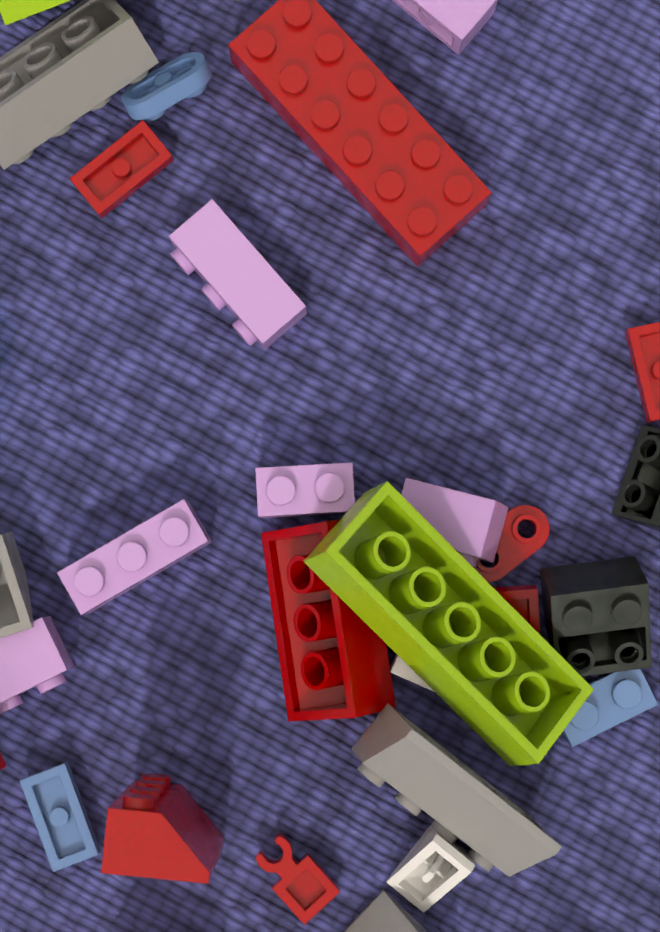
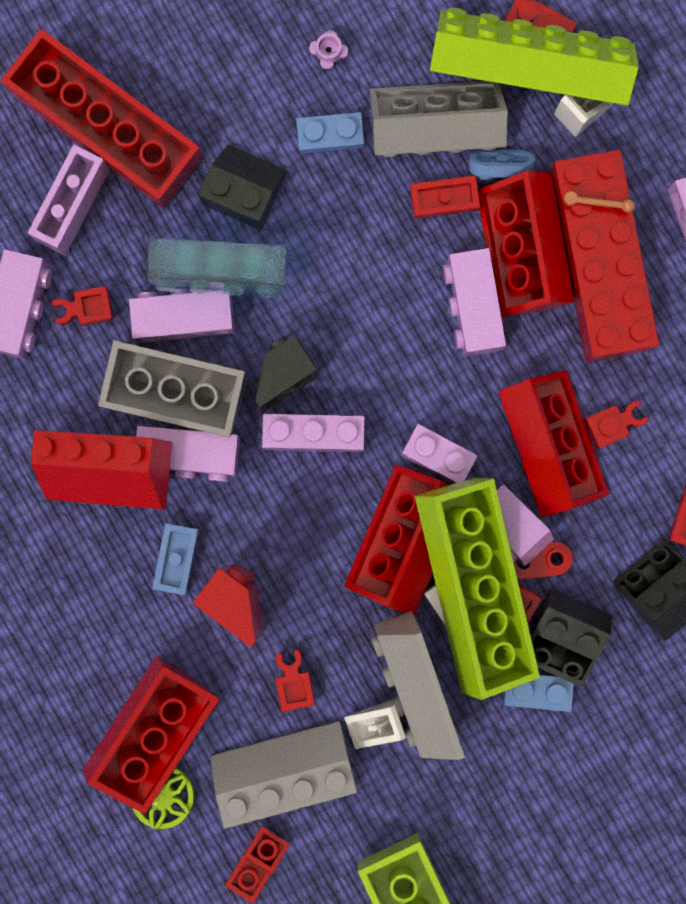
camera: 30 degrees right, 0 degrees up
none -> pearl dark grey slope [255,336,318,413]
none -> red slope [478,170,574,318]
none -> red slope [499,370,609,518]
none -> nougat hinge [564,191,635,213]
none -> red plate [584,401,649,449]

